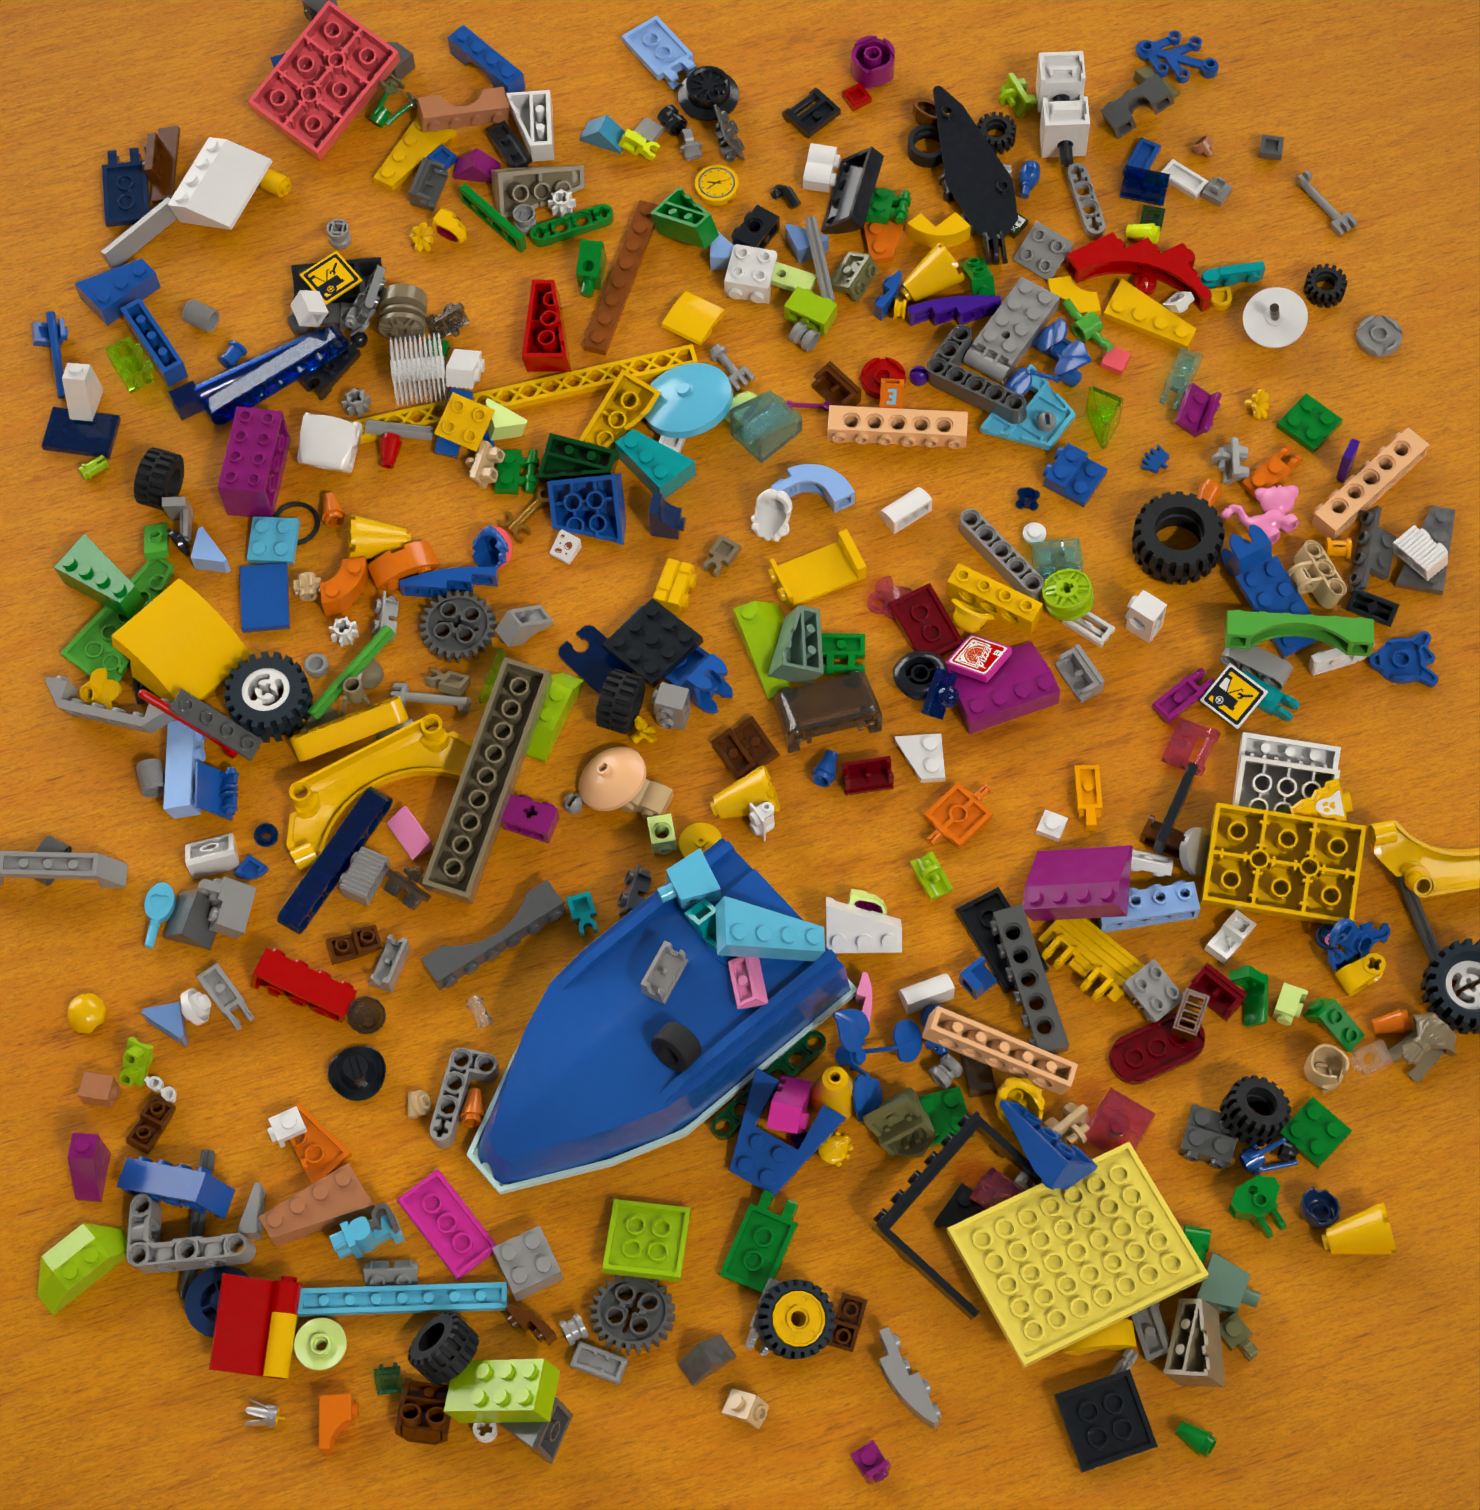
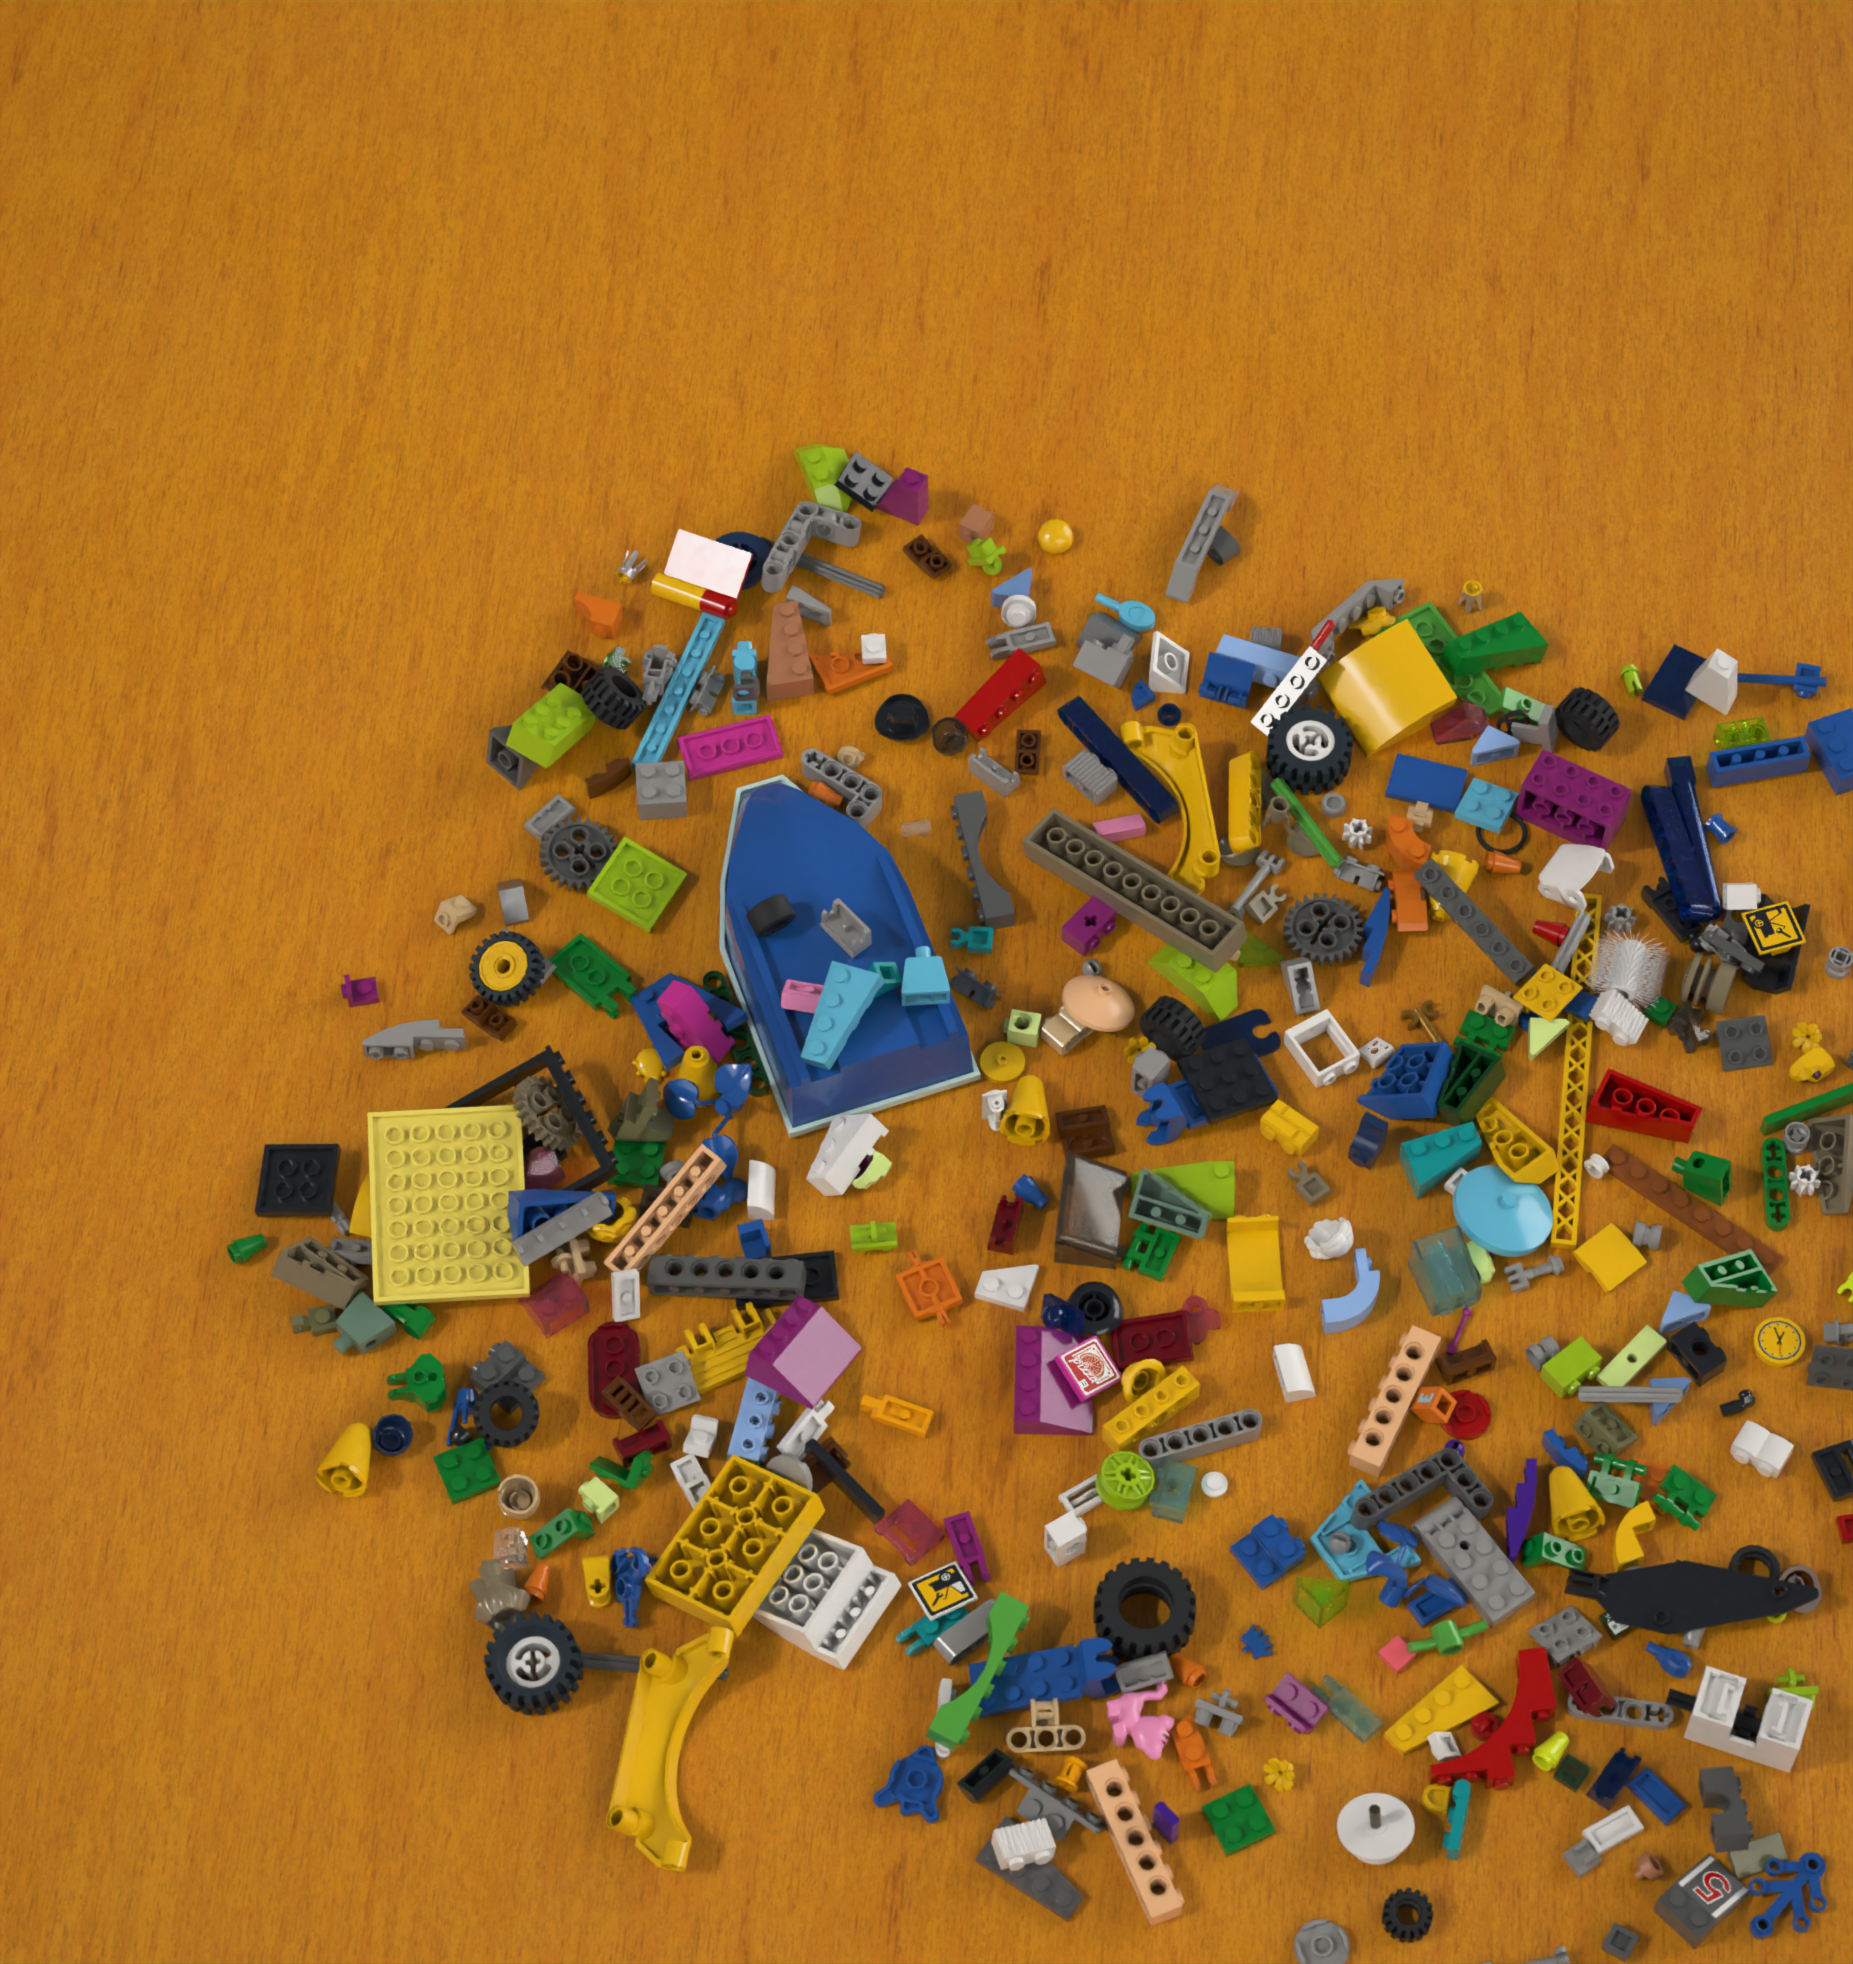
camera: 110 degrees right, 5 degrees down
blue wedge [116,1156,235,1219] -> none
white piece [144,1076,177,1103] -> none
light grey piece [182,299,220,333] -> none
yellowish green dish [294,1318,347,1371] -> none
clear smoke hips [384,866,431,910] -> none
blue hair [472,525,512,569] -> none
light grey wheel [559,1313,589,1346] -> none
white bracket [724,244,777,304] -> none
black slope [821,146,884,234] -> none
bright pink slope [856,972,872,1025] -> none
yellow bush [893,298,907,320] -> none
black tyre [977,112,1016,155] -> none
clear blue plate [1015,487,1040,511] -> none
white plate [1036,809,1068,843] -> none
yellow tile [1047,276,1101,316] -> none
light grey hinge [1055,644,1105,703] -> none
yellow rock [1290,779,1353,823] -> none
none -> light grey hinge [511,1191,613,1267]
none -> dark tan gear [512,1075,582,1151]
none -> white plate [611,1268,640,1322]
none -> light grey piece [642,644,677,705]
none -> white bracket [683,1414,718,1458]
none -> plate [834,451,894,512]
none -> light grey plate [1115,1650,1174,1694]
none -> white window [1284,1009,1360,1089]
none -> dark grey brick [1413,858,1534,986]
none -> clear pink slope [1430,700,1489,745]
none -> piece [1457,580,1482,614]
none -> dark red hinge [1557,1657,1617,1717]
none -> white bush [1584,1153,1609,1179]
none -> green plate [1586,1453,1648,1509]
none -> light grey wheel [1632,1221,1662,1250]
none -> dark grey slope [1653,1854,1750,1949]
none -> dark grey hinge [1714,1015,1773,1071]

